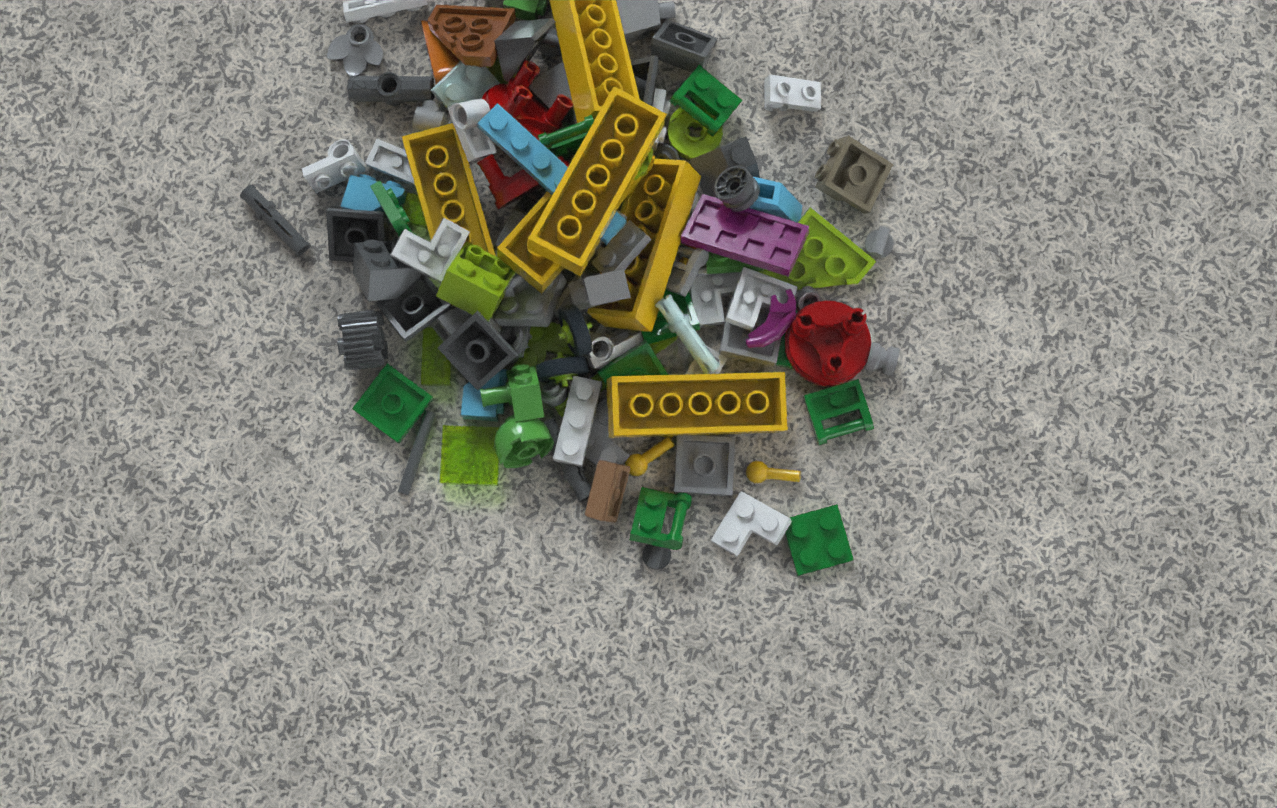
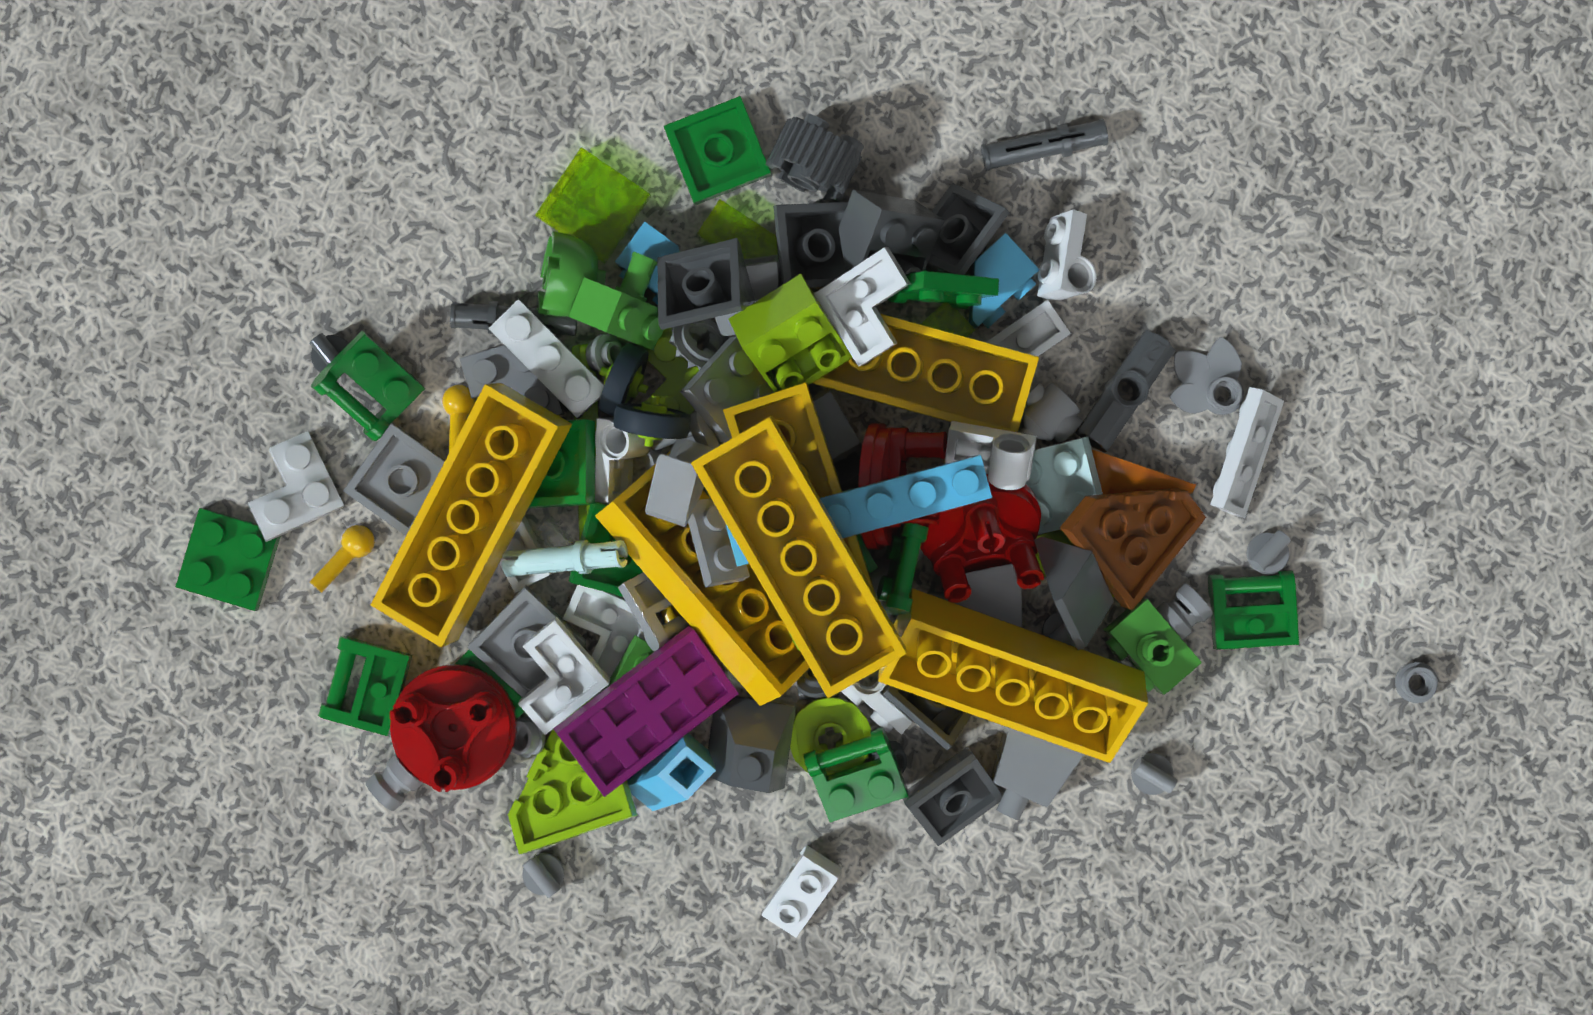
camera: 125 degrees right, 10 degrees up
dark grey bar [398,410,436,496] -> none
medium nougat slope [585,460,630,523] -> none
dark grey wheel [714,166,760,212] -> none
magenta piece [745,289,796,348] -> none
dark tan plate [815,135,893,214] -> none

